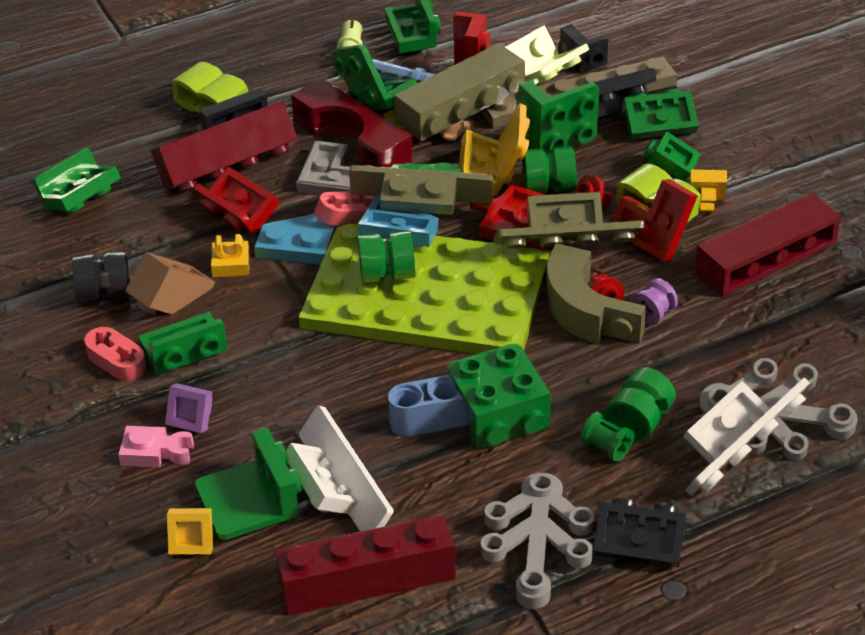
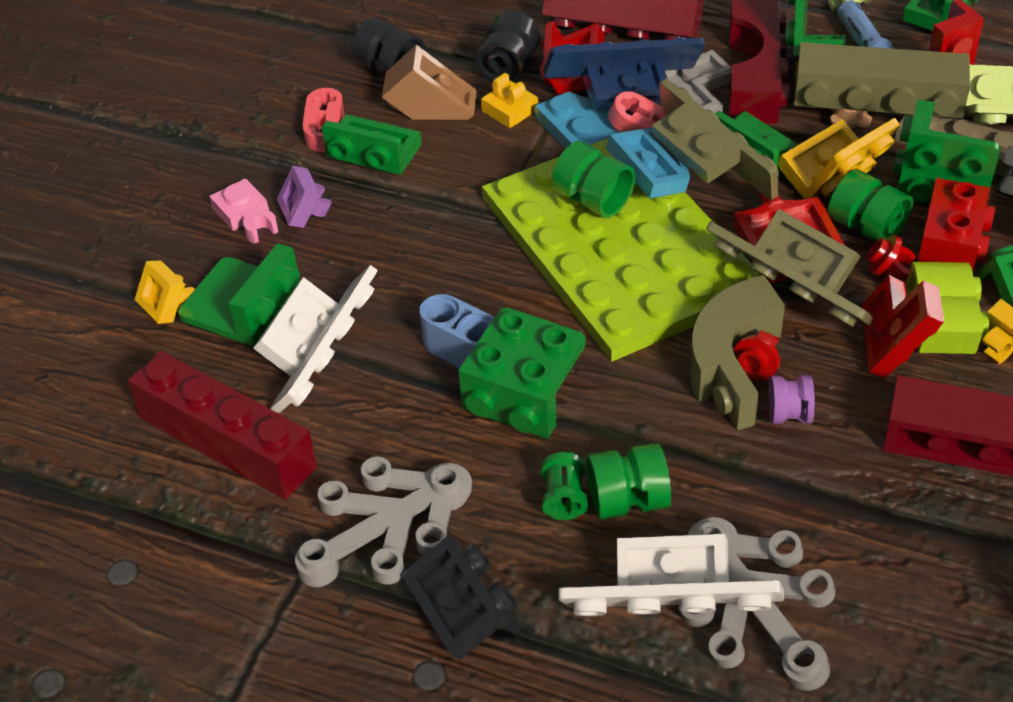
camera: 50 degrees right, 5 degrees up
none -> black wheel [475,10,540,83]
none -> dark blue bracket [543,37,705,109]
none -> red brick [918,178,995,272]

